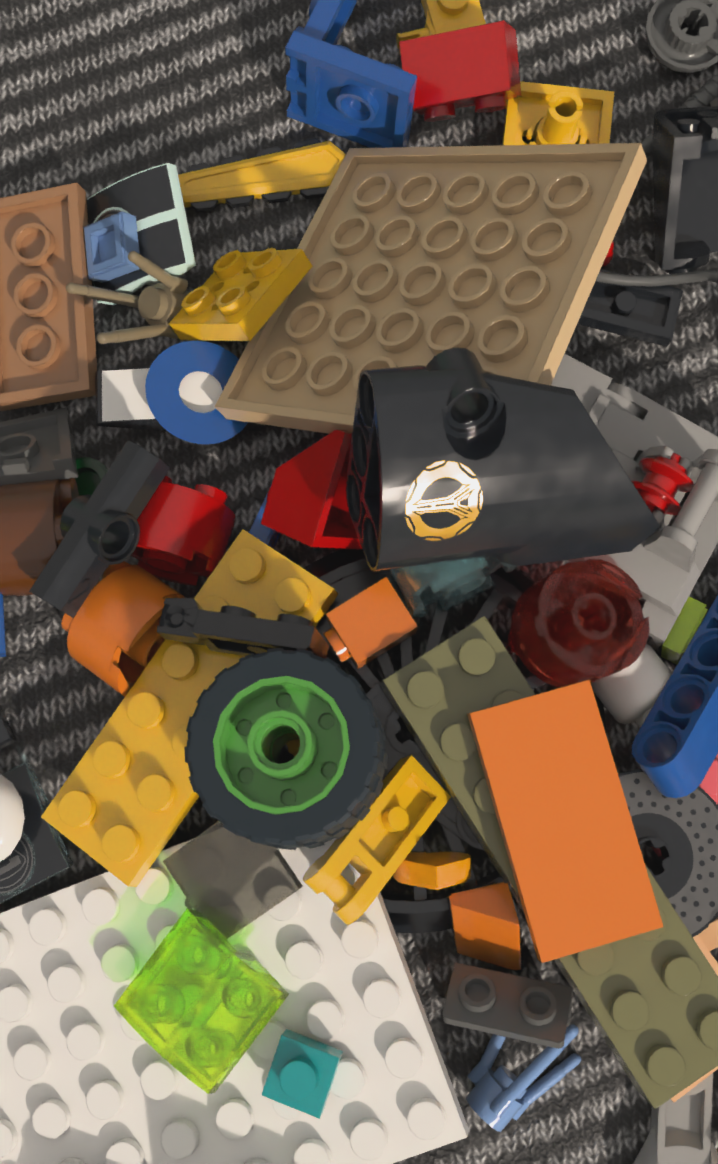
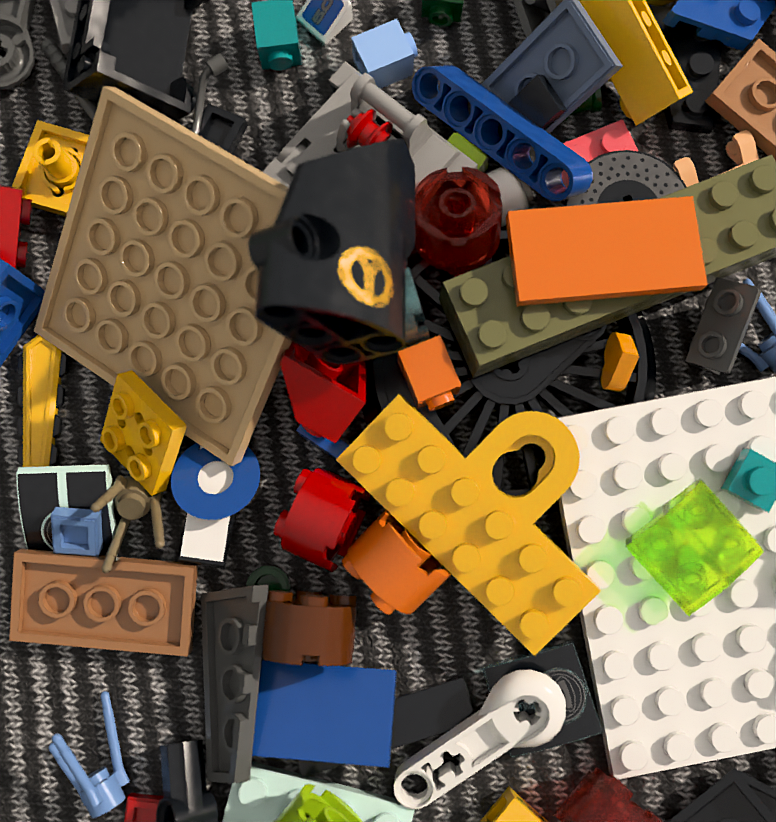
camera: 80 degrees left, 0 degrees up
black piece [29,440,170,618] -> none
black hinge [157,598,329,659] -> none
clear smoke piece [163,821,303,945] -> none
wheel [184,648,388,850] -> none
yellow plate [303,755,451,925] -> none
orange slope [449,882,521,970] -> none

